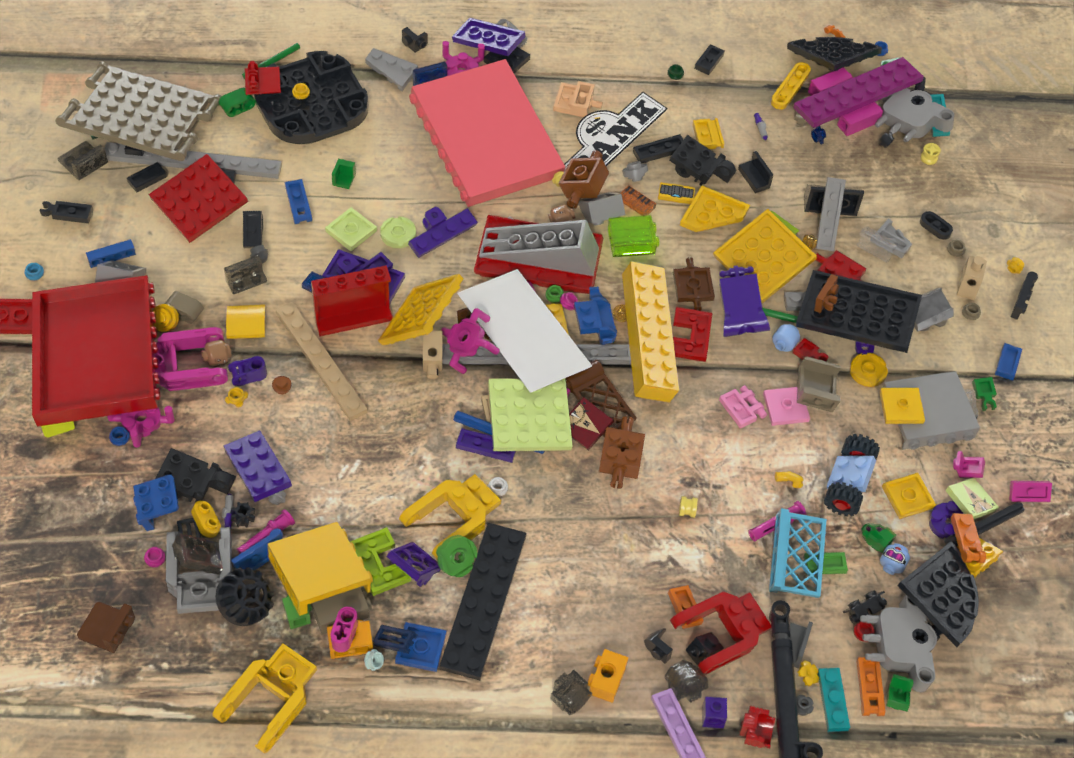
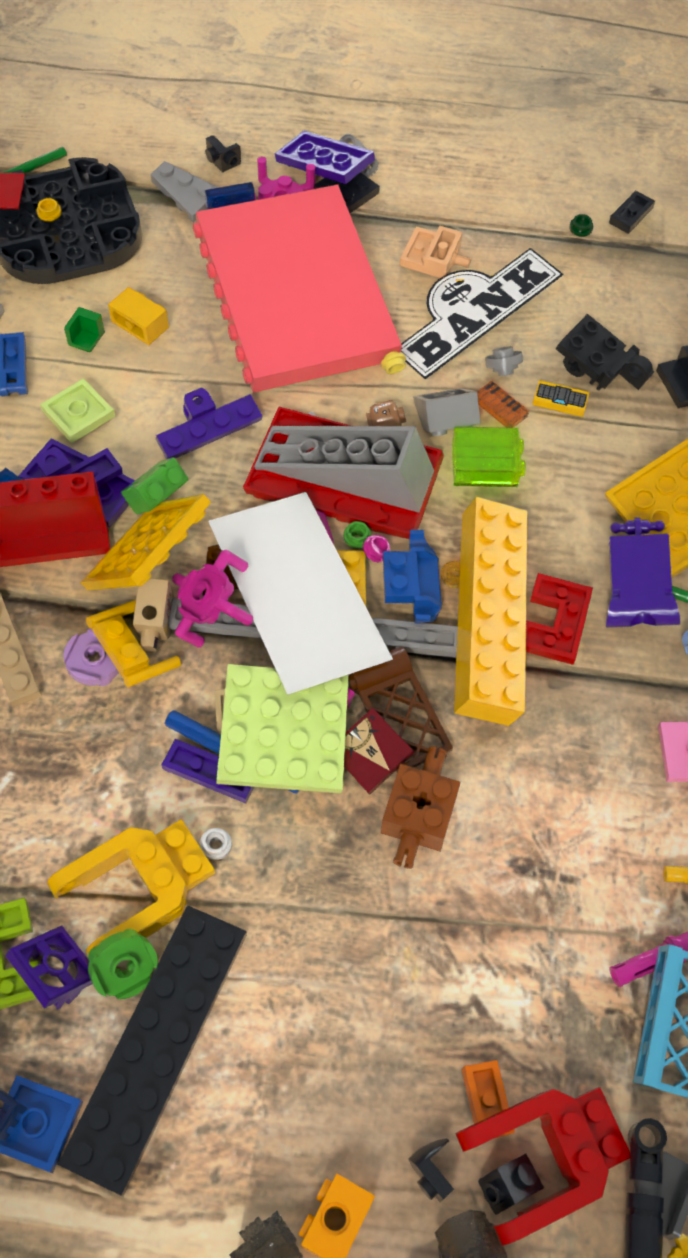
camera: 10 degrees right, 5 degrees up
yellowish green tile [380,216,416,248] -> none
dark orange brick [558,150,609,209] -> none
black plate [633,134,684,164] -> none
reddish brown plate [673,257,715,311] -> none
light yellow wheel [679,496,698,518] -> none
yellow plate [680,186,750,232] -> none
yellow plate [692,118,725,149] -> none
bright pink plate [719,385,767,429] -> none
none -> lavender plate [63,628,119,686]
none -> yellow plate [86,599,181,688]
none -> yellow brick [108,287,169,345]
none -> bright green brick [121,457,188,514]

